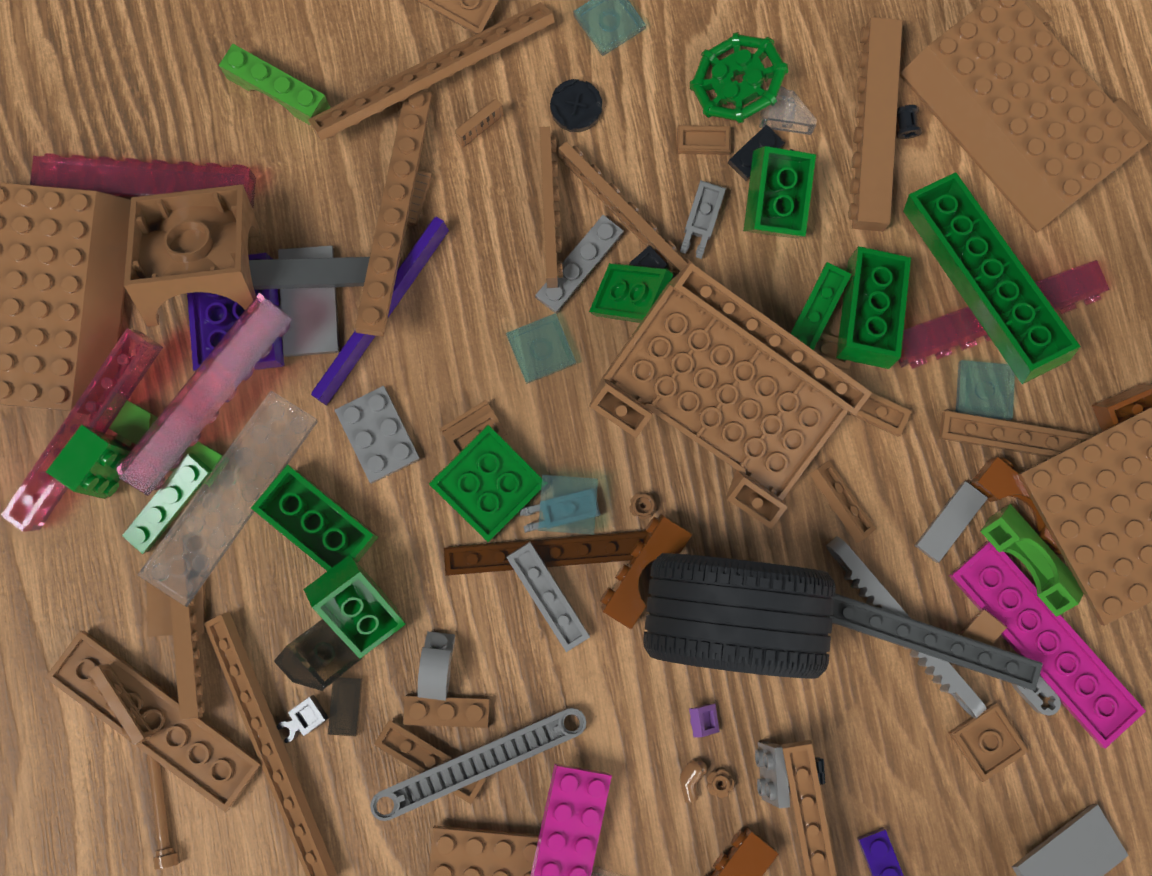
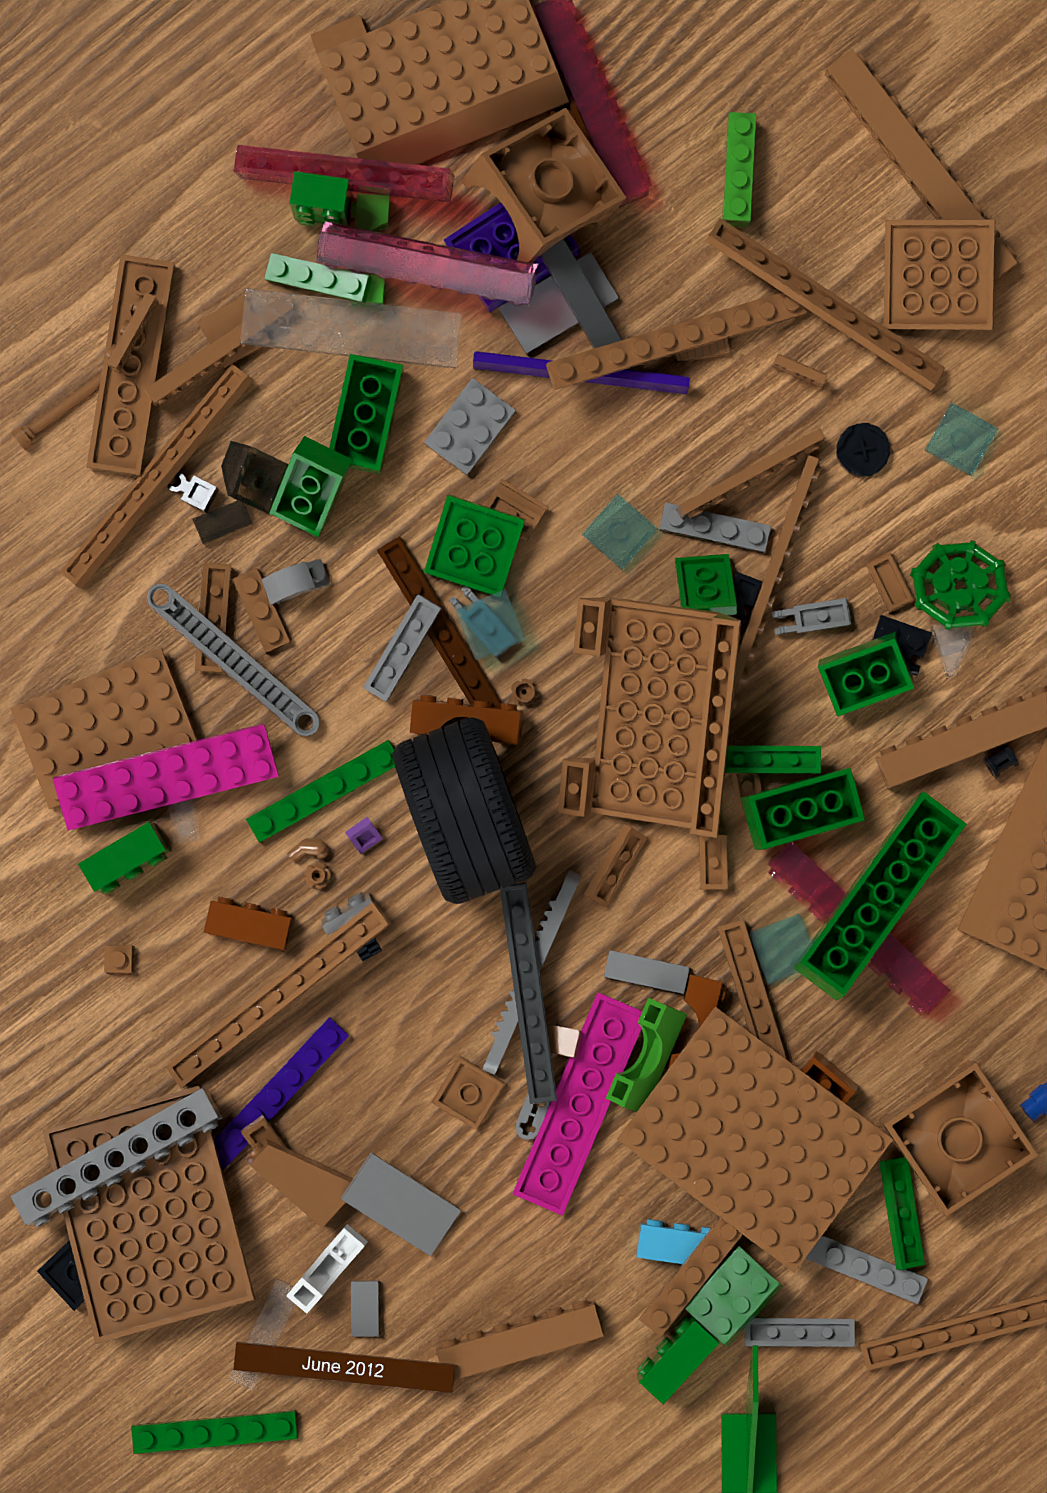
camera: 70 degrees right, 5 degrees up
none -> green plate [246,740,395,843]

